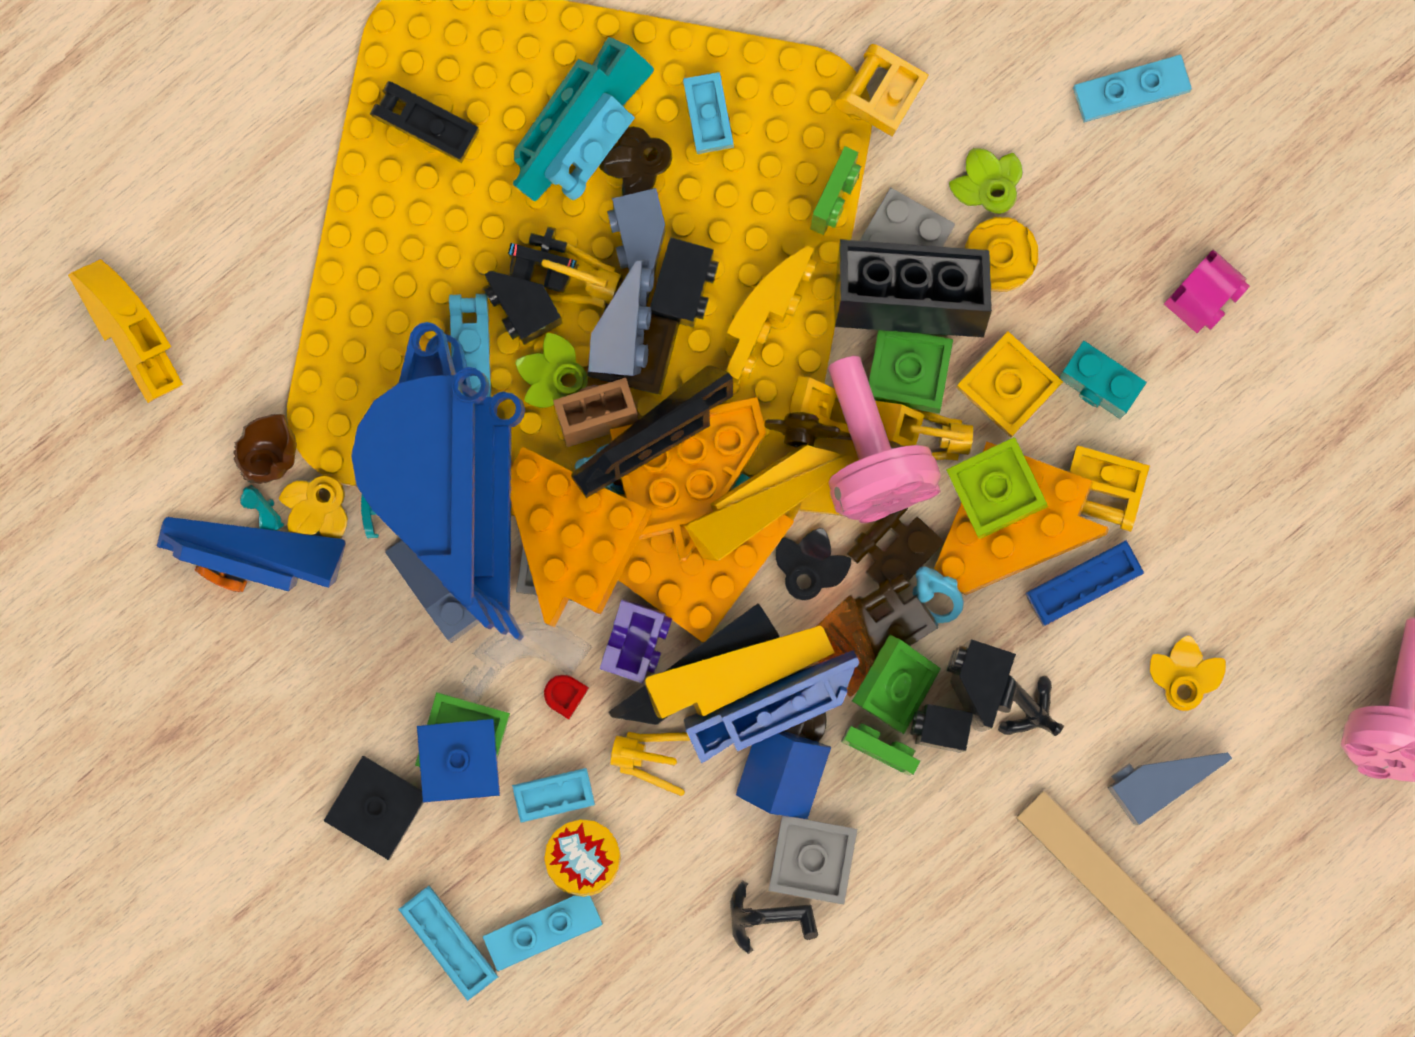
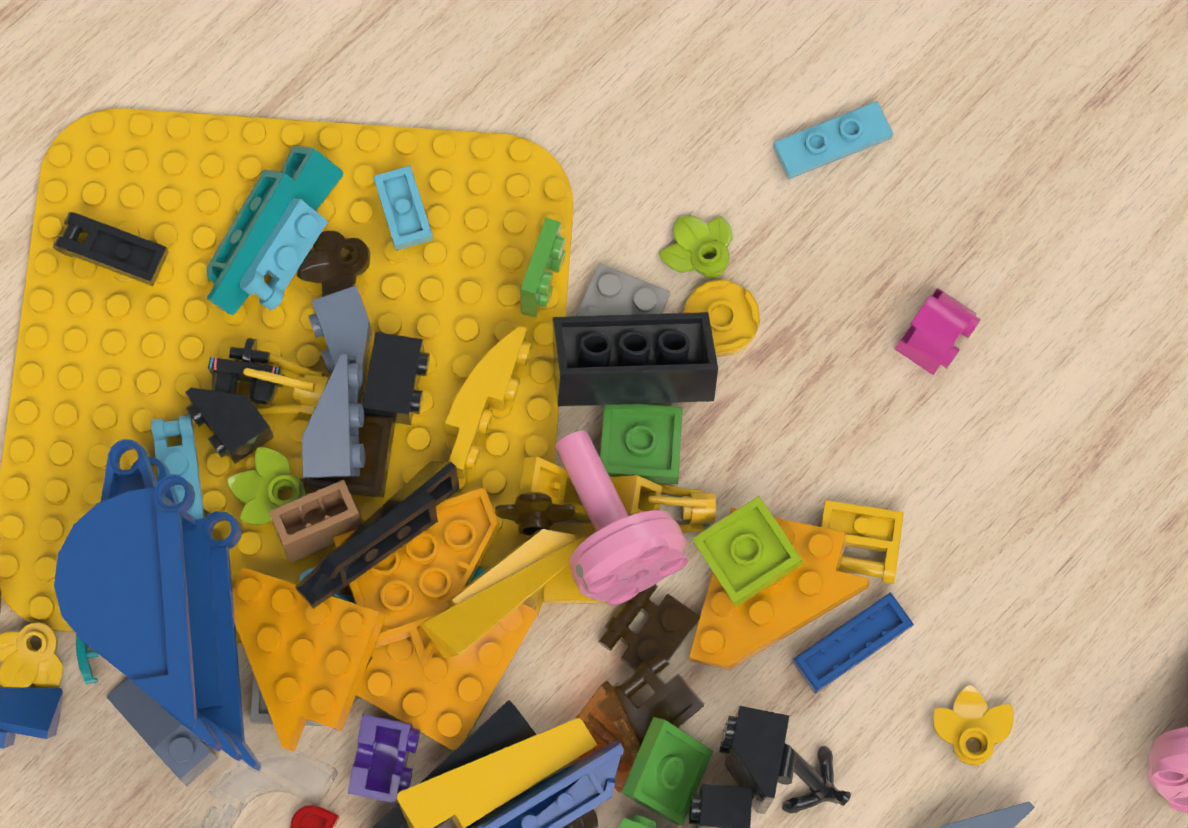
camera: 10 degrees left, 10 degrees down
black plate [776,528,851,601] -> none
yellow plate [835,44,929,137] -> none
medium azure piece [913,567,964,623] -> none
yellow plate [956,331,1063,438] -> none
teal brick [1059,341,1147,419] -> none

